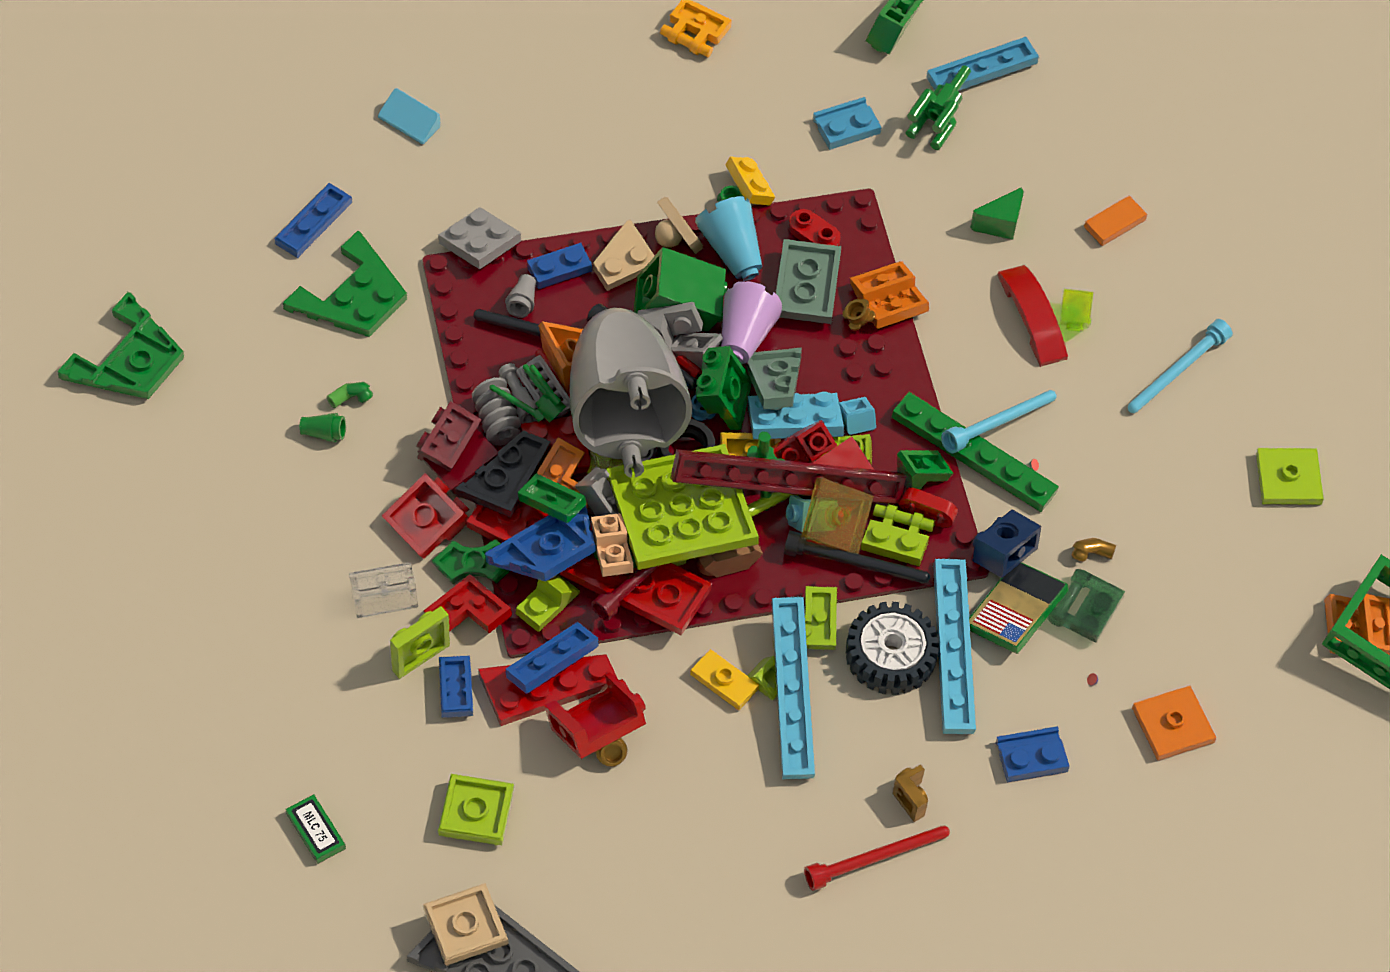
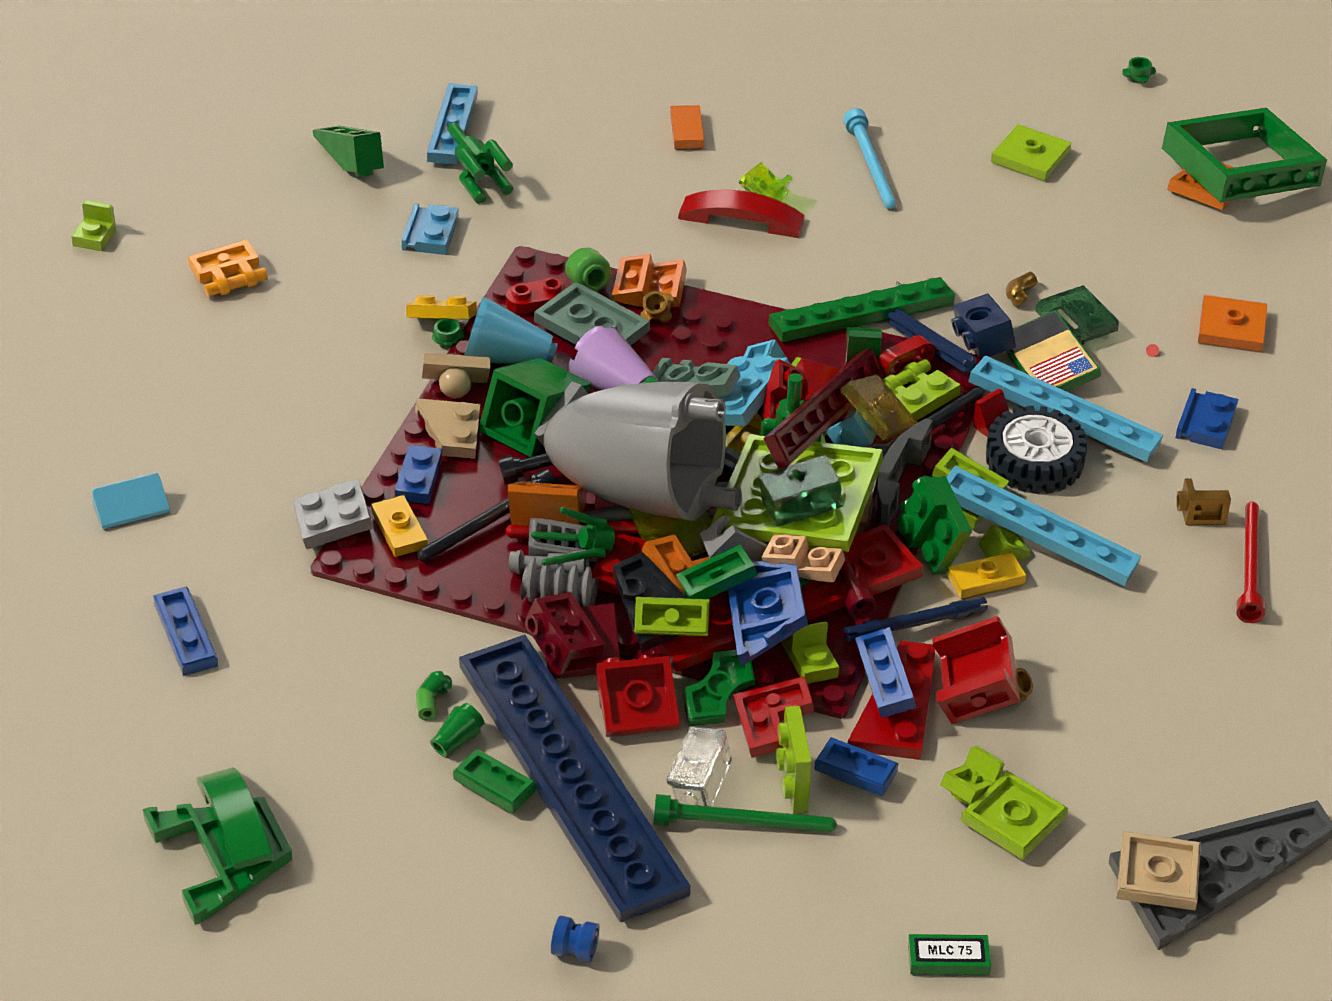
camera: 55 degrees left, 15 degrees down
green wing [283,231,407,337] -> none
light grey cone [505,274,536,318] -> none
medium azure piece [941,390,1057,453] -> none
green slope [970,187,1024,240] -> none
none -> green slope [196,767,273,870]
none -> yellow plate [371,495,428,557]
none -> green plate [453,749,536,814]
none -> dark blue plate [459,634,691,923]
none -> blue wheel [551,915,600,963]
none -> bright green head [565,248,612,292]
none -> lime slope [634,597,709,636]
none -> green piece [653,794,837,832]
none -> clear green brick [759,455,843,527]
none -> dark blue piece [843,596,988,642]
none -> dark grey slope [877,419,933,527]
none -> dark blue axle [888,309,977,373]
none -> green plate [896,476,972,575]
none -> lime bracket [940,745,1005,804]
none -> red slope [973,388,1009,438]

